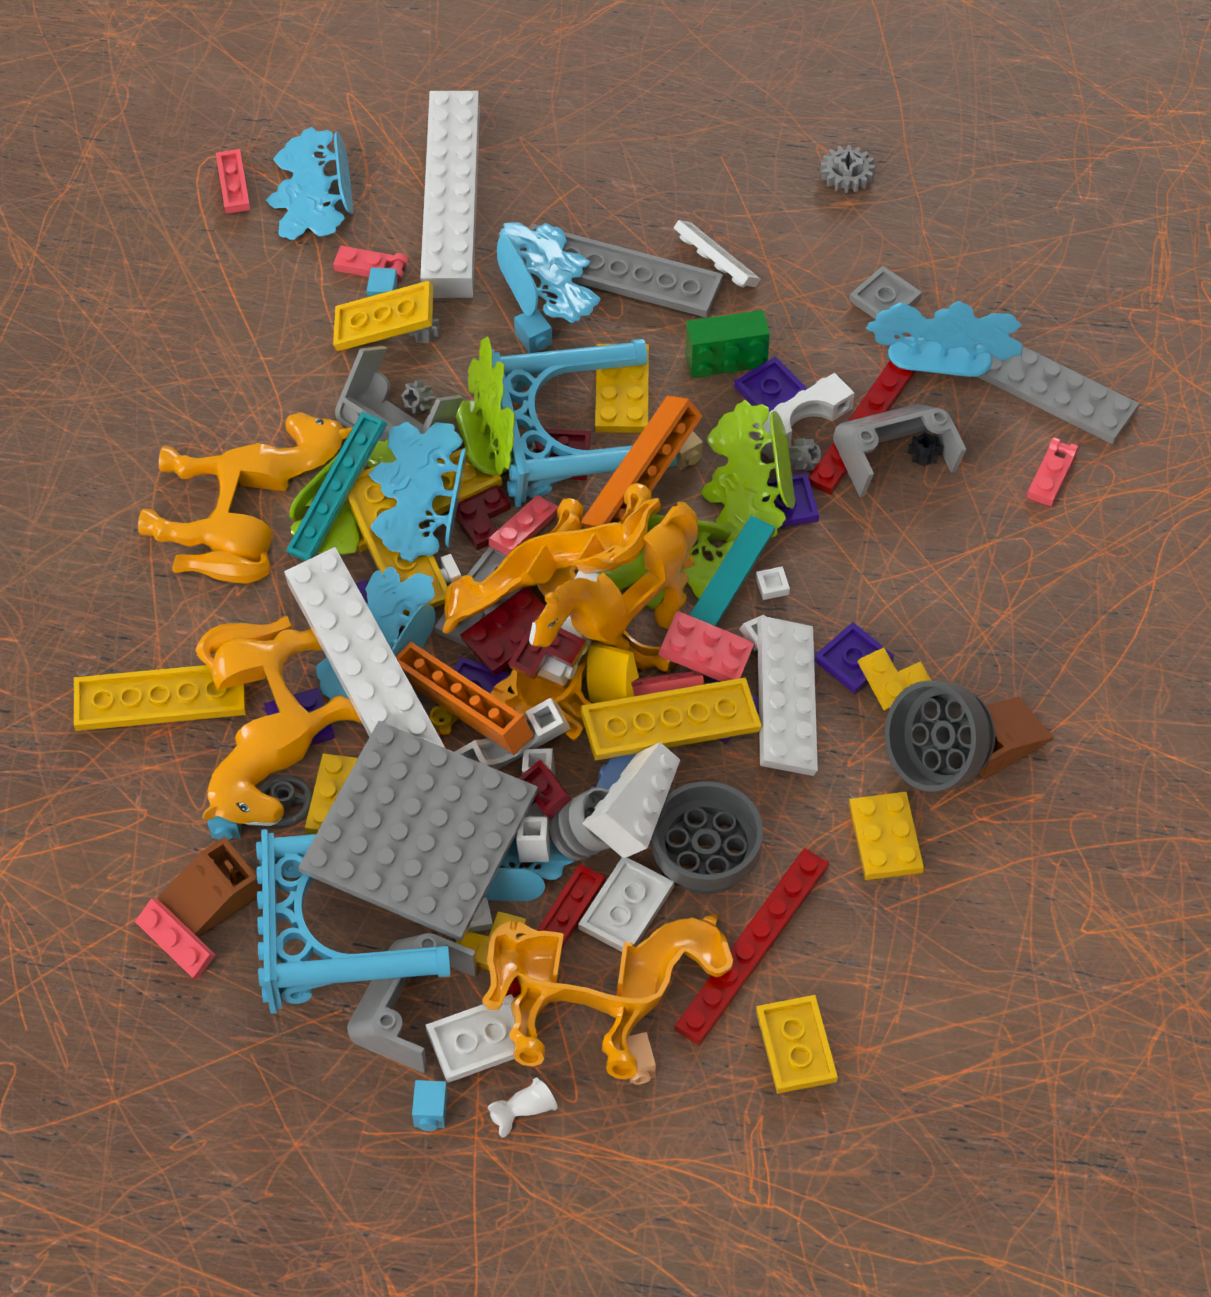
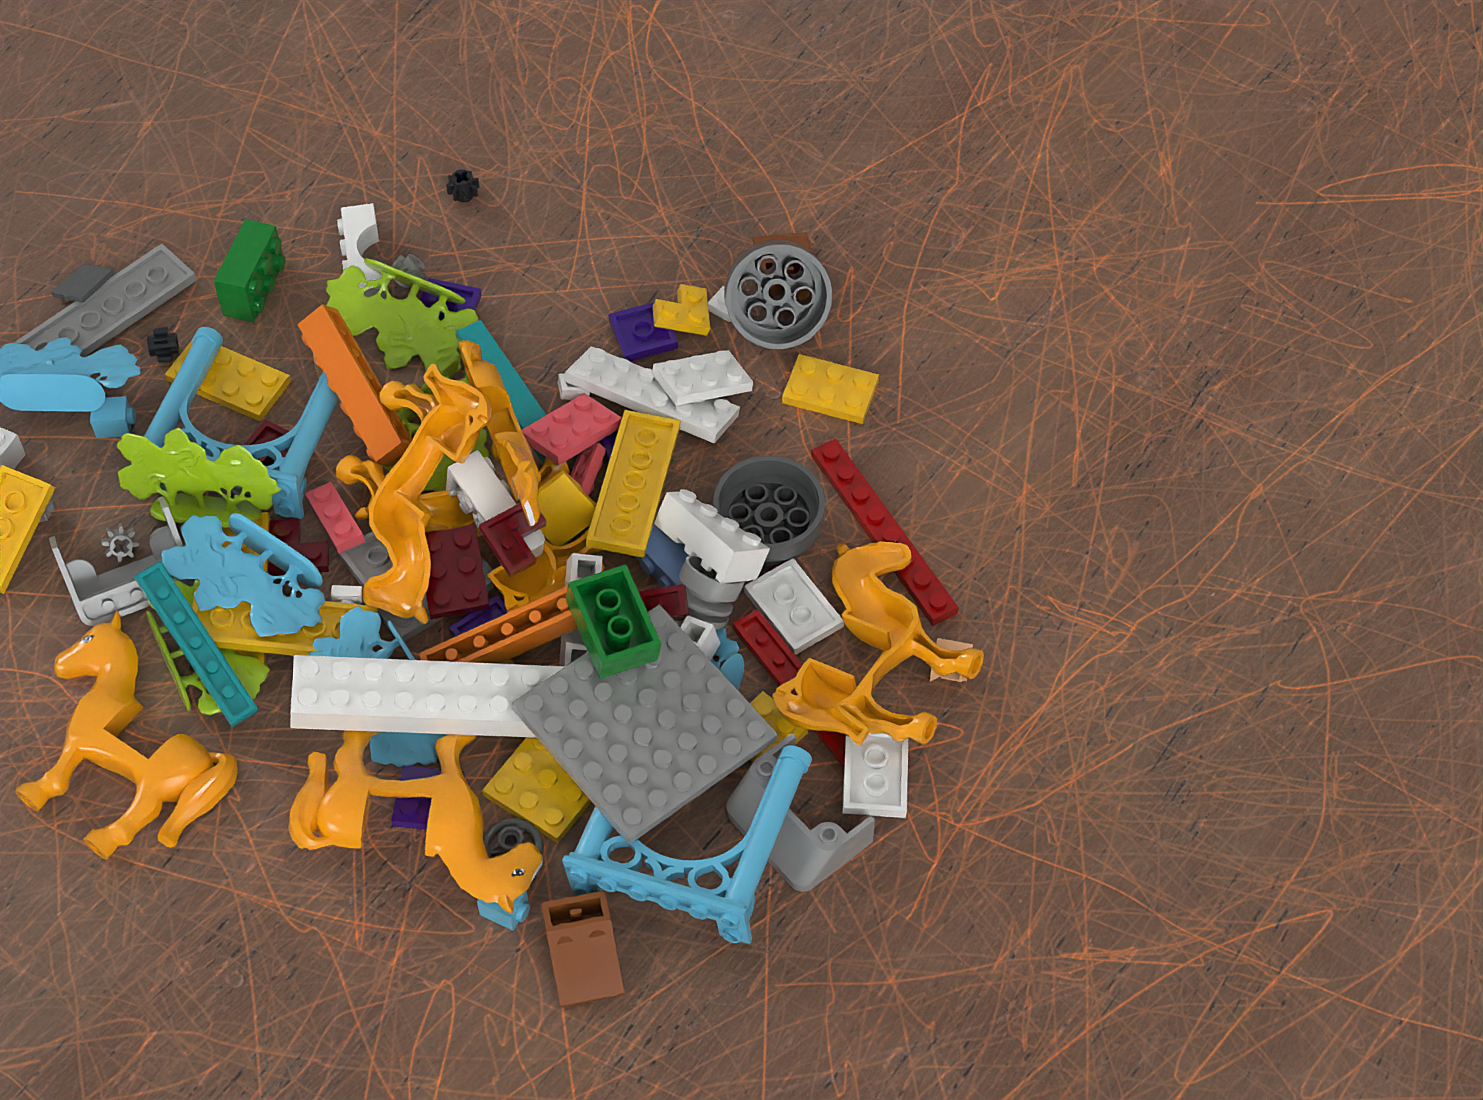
camera: 65 degrees left, 0 degrees up
yellow plate [74,665,246,731] -> none
coral plate [135,898,216,978] -> none
medium azure brick [412,1080,448,1131] -> none
white animal [488,1077,558,1138] -> none
white plate [674,220,761,288] -> none
dark purple plate [734,356,807,412] -> none
white plate [756,566,790,600] -> none
yellow plate [756,995,838,1094] -> none
red plate [808,335,916,495] -> none
light grey gear [821,145,875,193] -> none
light grey windscreen [833,404,966,497] -> none
light grey plate [849,266,922,319] -> none
medium azure plant [866,301,1023,377] -> none
light grey plate [976,344,1139,445] -> none
coral plate [1026,437,1079,507] -> none
none -> dark grey piece [51,264,115,303]
none -> black gear [147,327,179,362]
none -> green brick [566,564,662,679]
none -> white plate [652,350,753,406]

